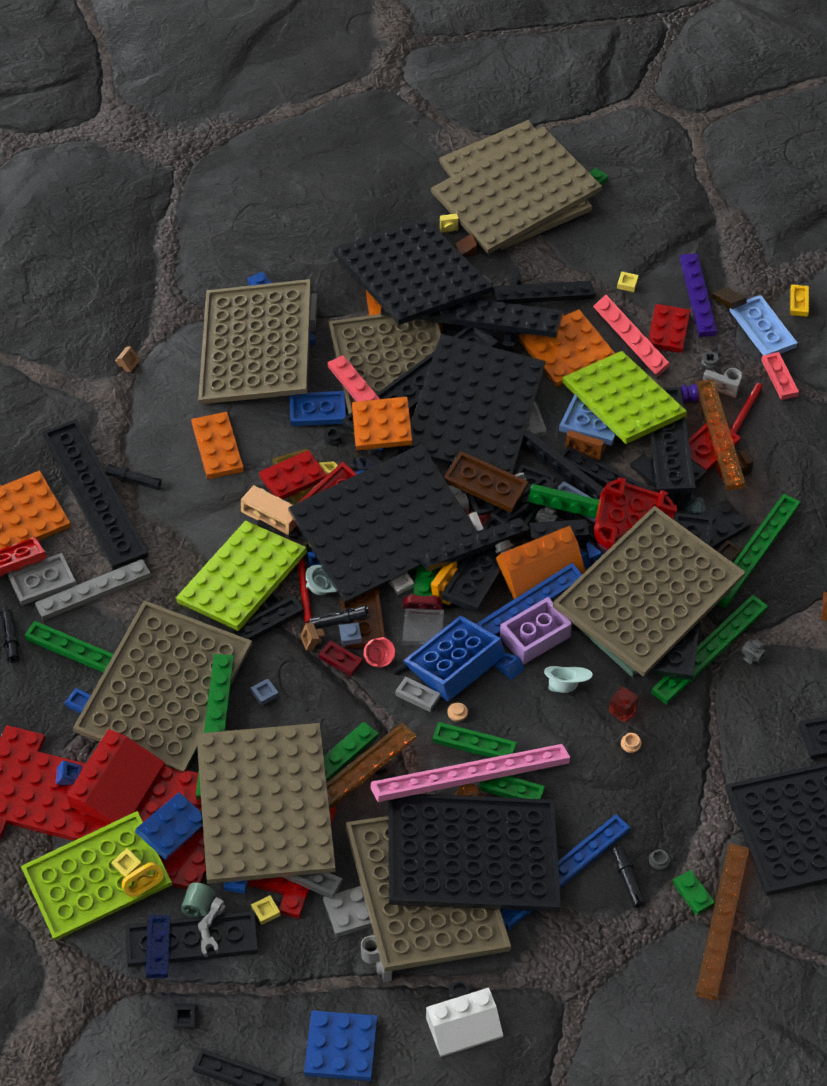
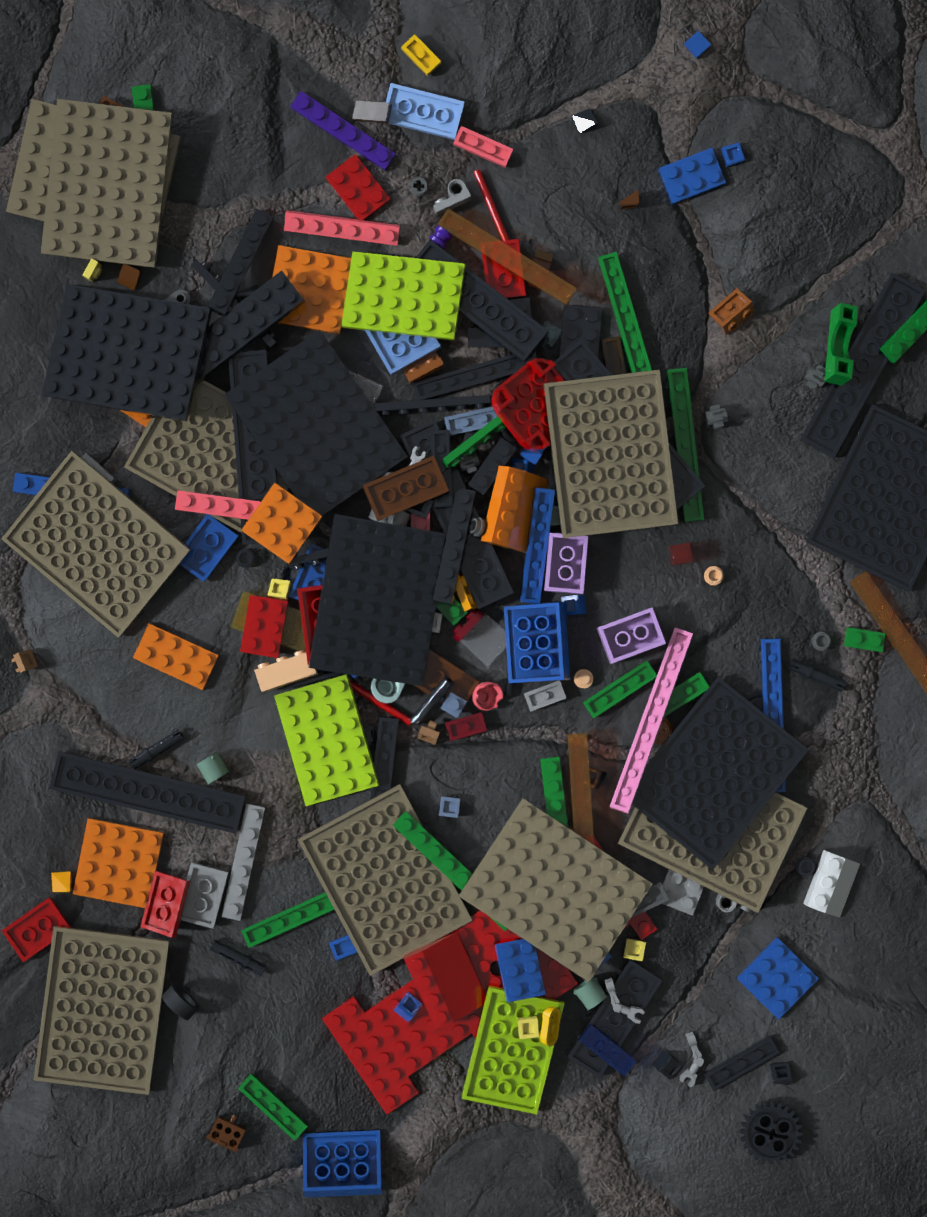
camera: 50 degrees left, 35 degrees up
white tile [467,512,483,532] -> none
light aqua piece [544,666,593,693] -> none
light yellow plate [617,271,639,292] -> none
none -> sand green piece [197,752,230,784]
none -> lavender brick [597,608,666,664]
none -> light grey piece [680,1032,704,1087]

